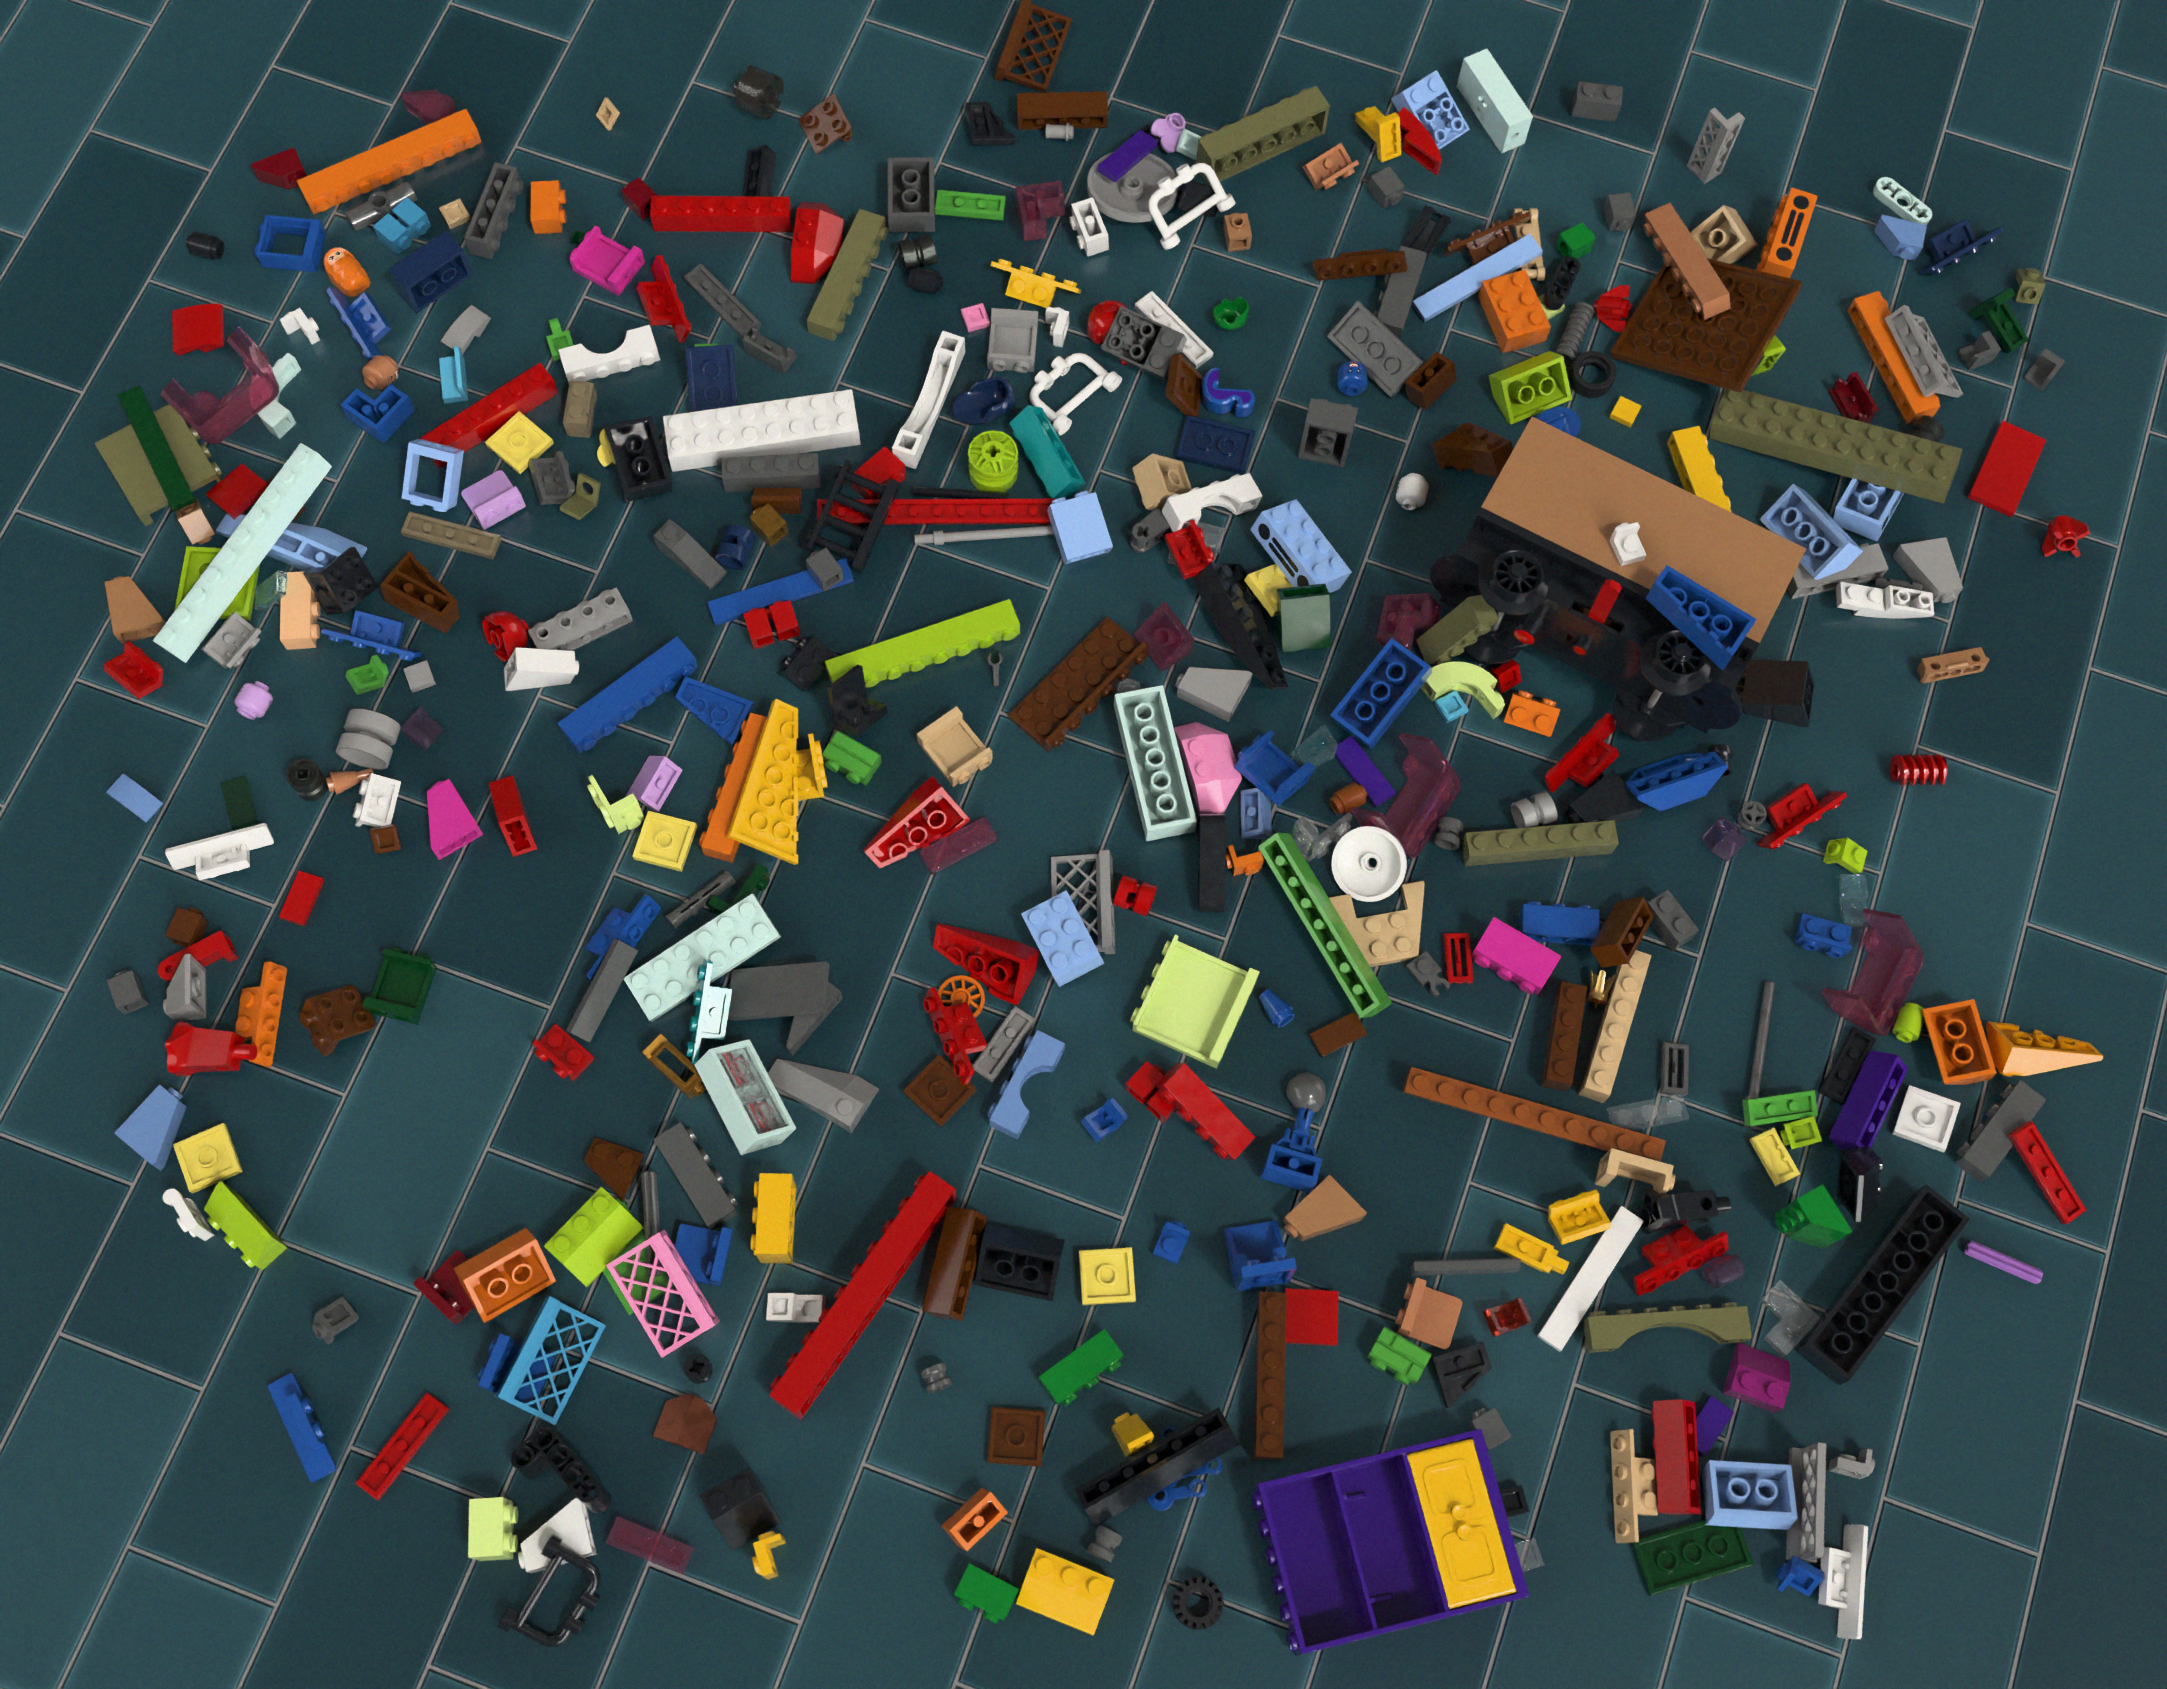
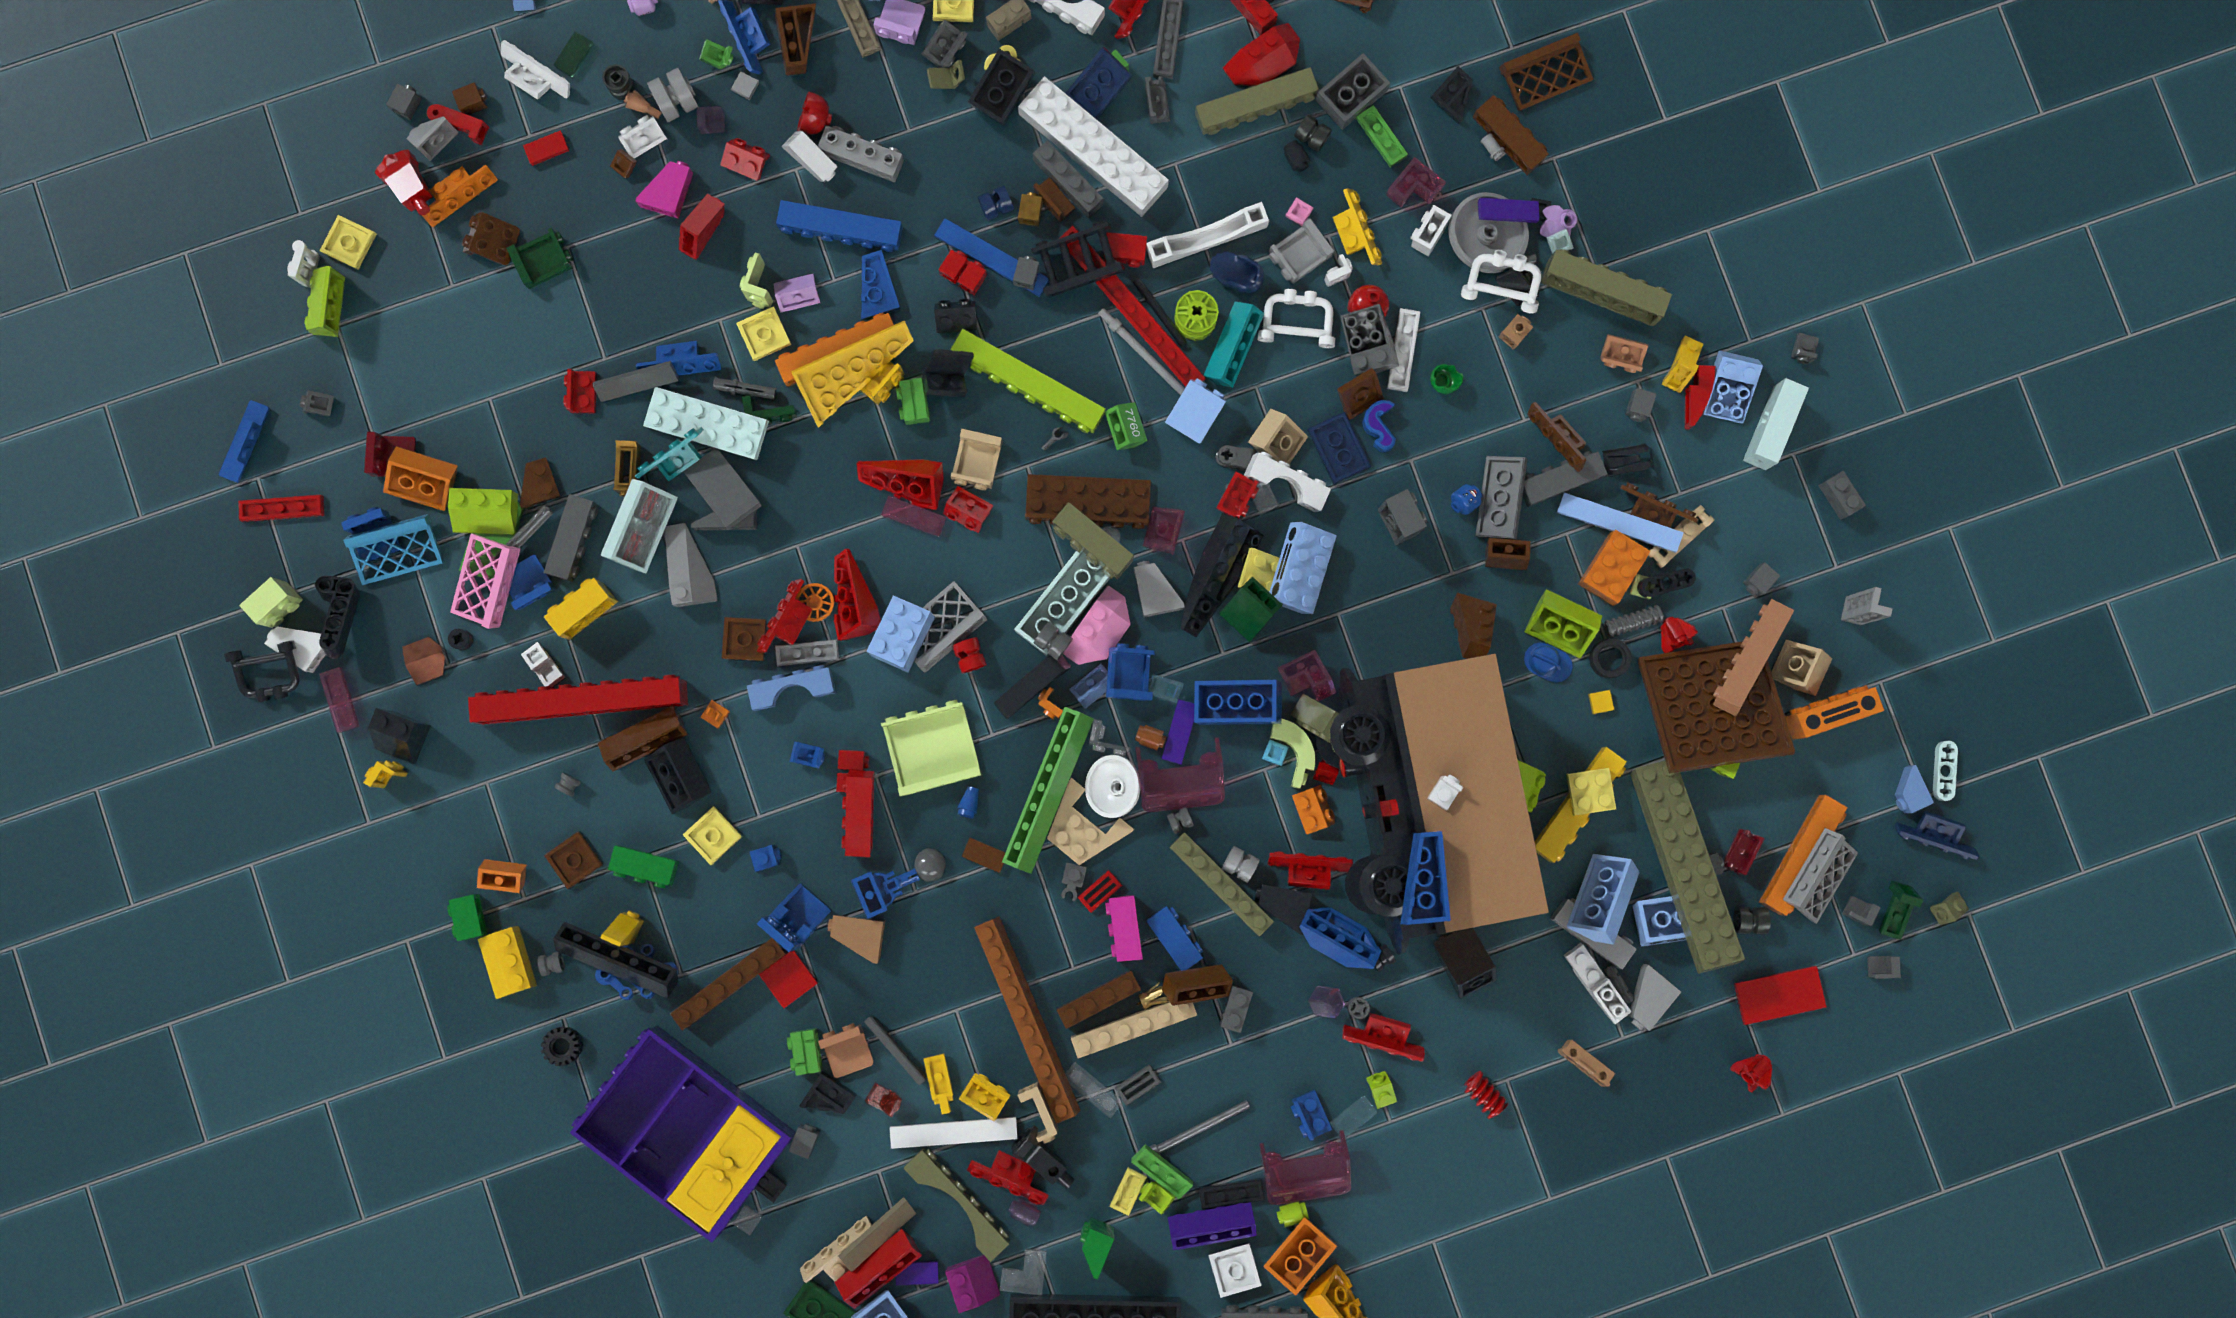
camera: 50 degrees right, 15 degrees up
medium blue slope [114,1084,187,1171] -> none
dark grey slope [653,519,727,590] -> none
white head [1396,473,1429,511] -> none
green brick [1555,222,1595,259] -> none
black slope [1837,1147,1883,1222] -> none
none -> orange tile [700,700,730,729]
none -> bracket [720,138,770,181]
none -> dark tan tile [838,1197,916,1272]
none -> red bracket [943,486,993,533]
none -> dark grey wheel [1033,622,1073,660]
none -> olive brick [1052,502,1134,580]
none -> bright green brick [1105,402,1147,450]
none -> light yellow plate [1566,768,1616,816]
none -> dark grey bracket [1791,333,1819,364]

